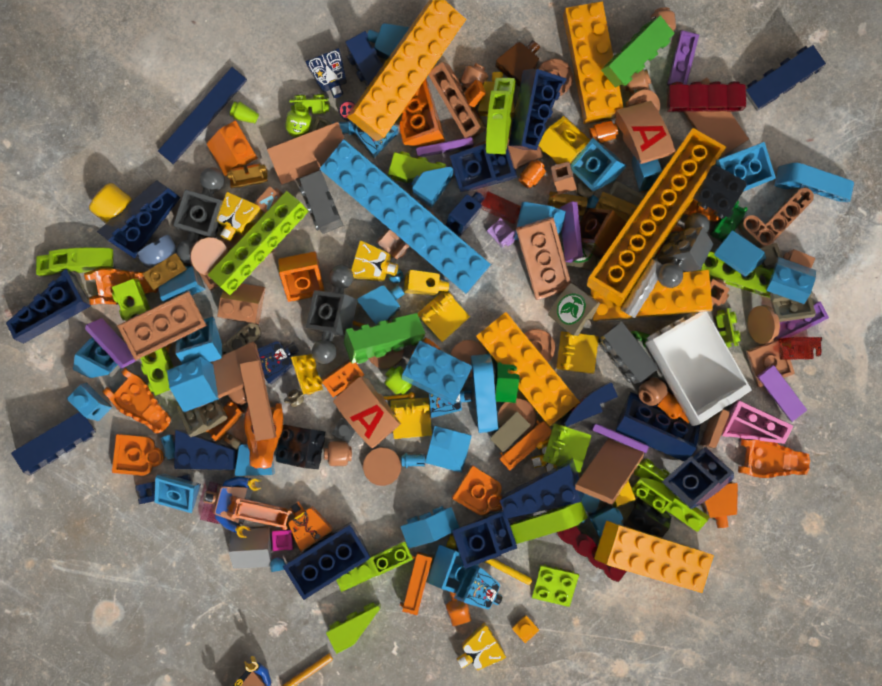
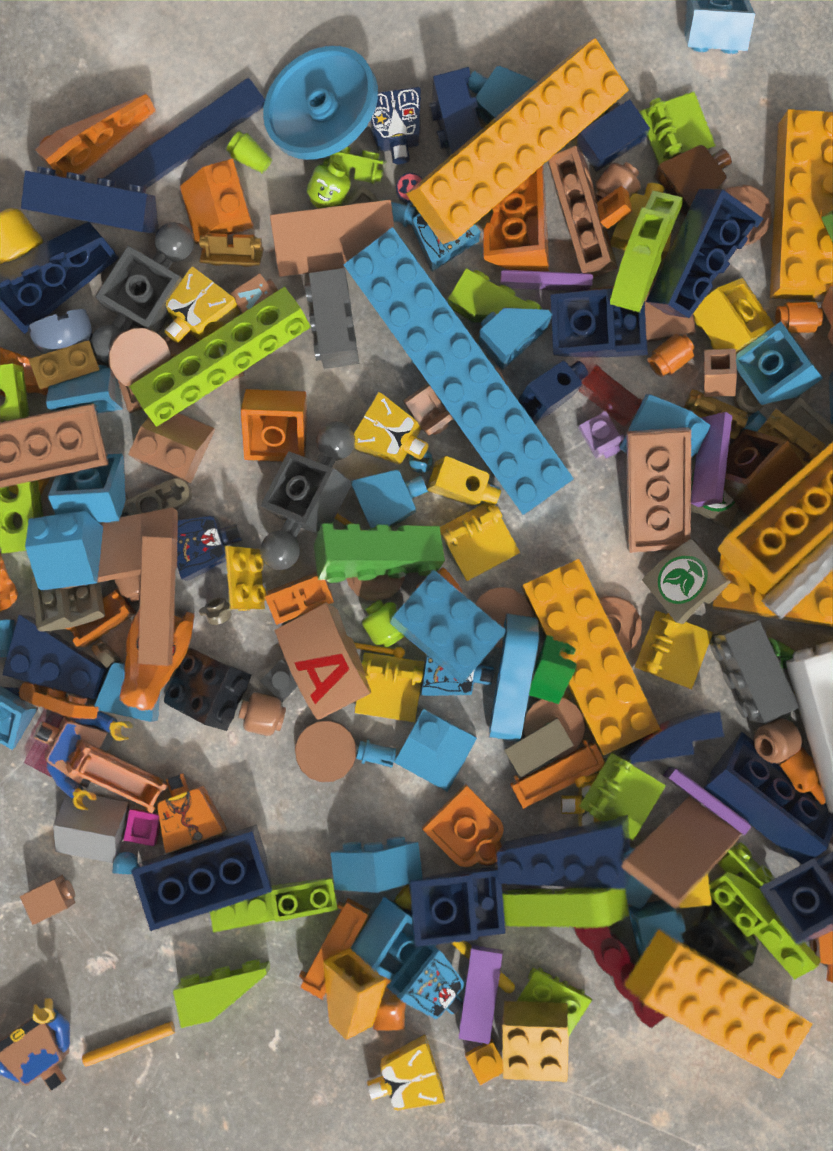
camera: 15 degrees right, 0 degrees up
none -> orange hinge [18,682,99,719]
none -> nougat brick [20,875,75,925]
none -> dark blue slope [21,166,159,234]
none -> orange wedge [35,94,156,178]
none -> dark azure dish [263,46,378,160]
none -> light orange slope [323,948,386,1040]
none -> medium lavender tile [458,945,503,1044]
none -> brick [503,1001,568,1082]
none -> dark blue brick [576,99,650,172]
none -> lime hinge [639,91,716,165]

